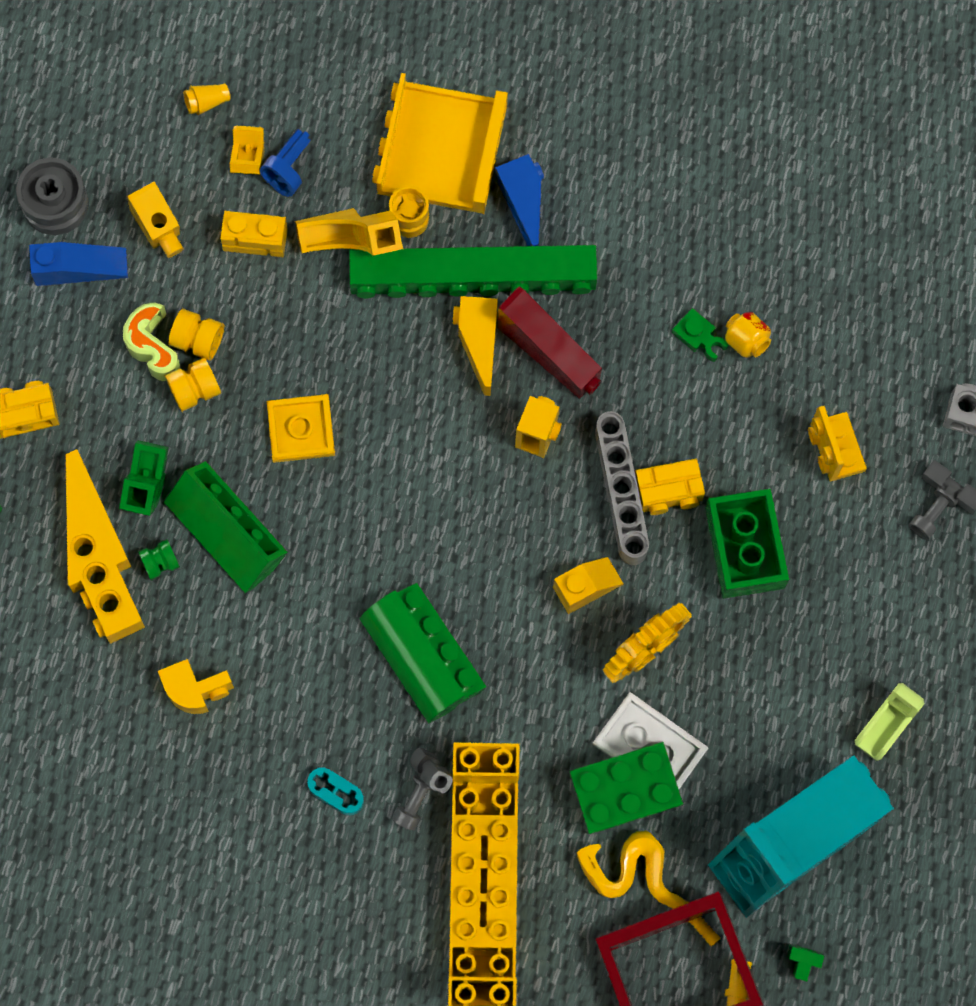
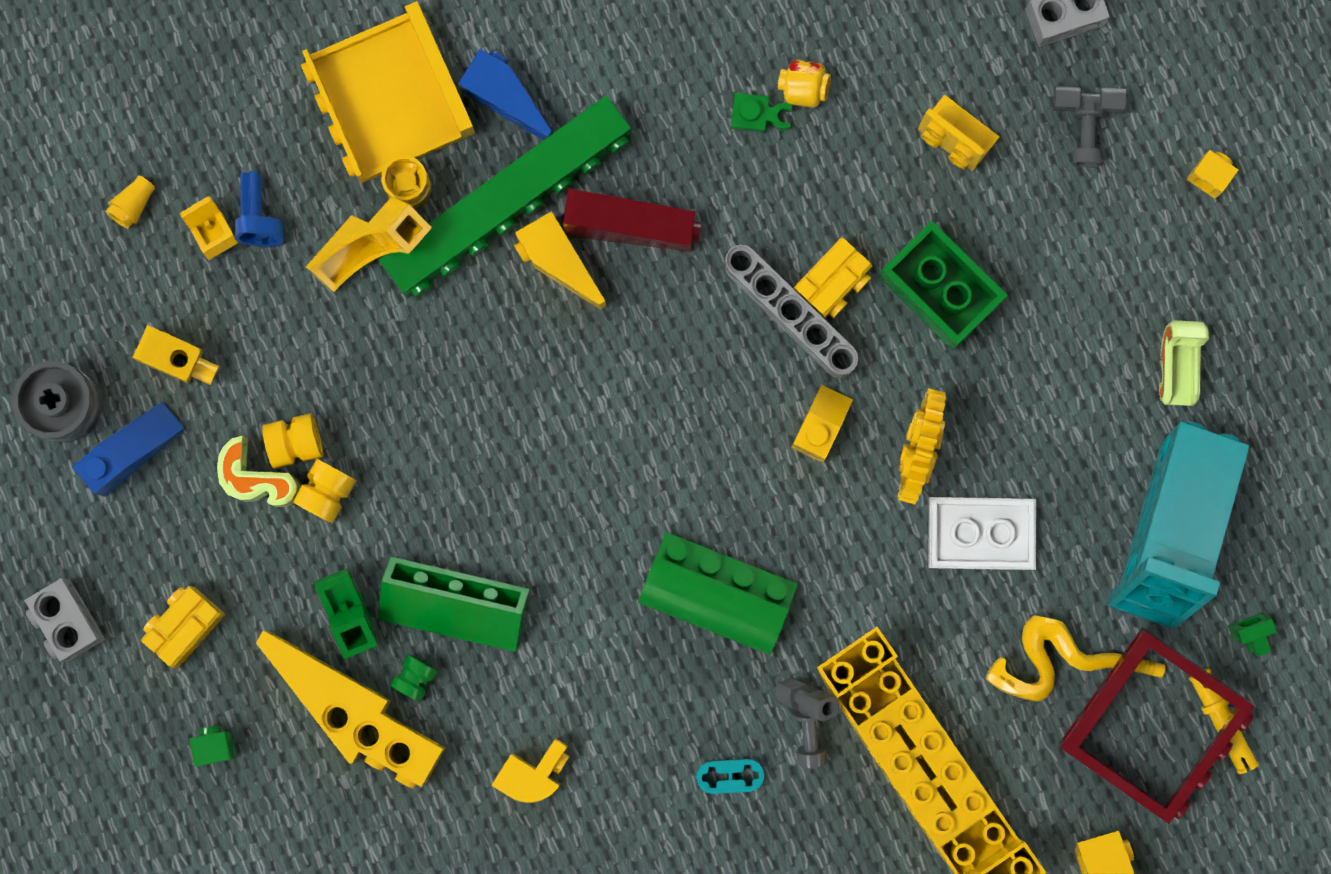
camera: 30 degrees left, 10 degrees up
yellow brick [221,211,288,257] -> none
yellow tile [267,394,335,463] -> none
yellow brick [515,396,562,458] -> none
green brick [570,742,684,834] -> none

